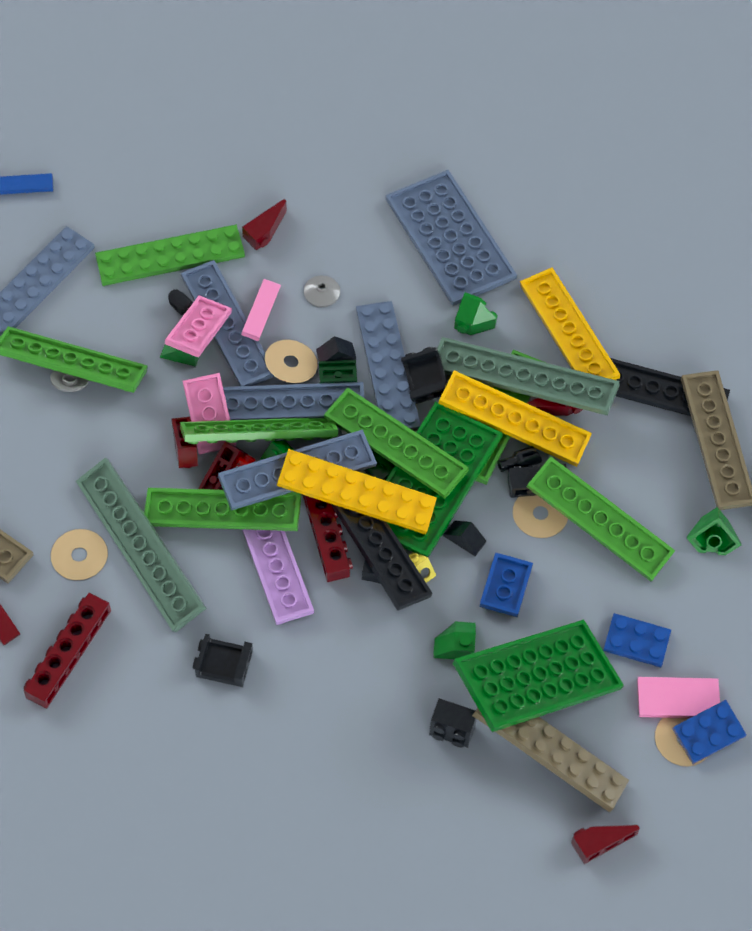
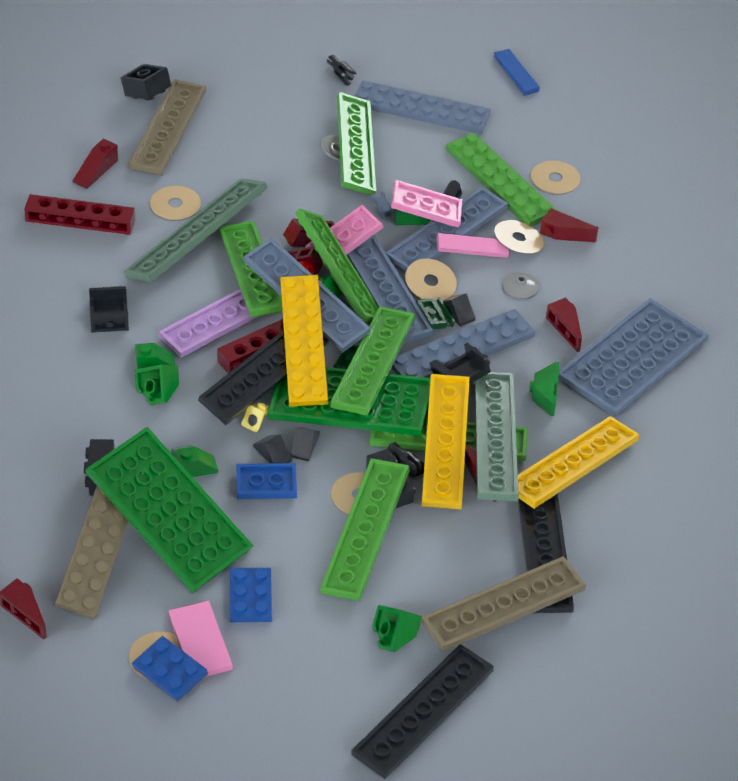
camera: 70 degrees right, 15 degrees down
none -> green slope [135,343,175,369]
none -> green slope [135,364,179,405]
none -> black slope [253,434,292,463]
none -> sand blue bar [372,192,393,219]
none -> sticker [495,220,544,253]
none -> tan sticker [531,160,581,194]
none -> dark red slope [546,297,582,352]

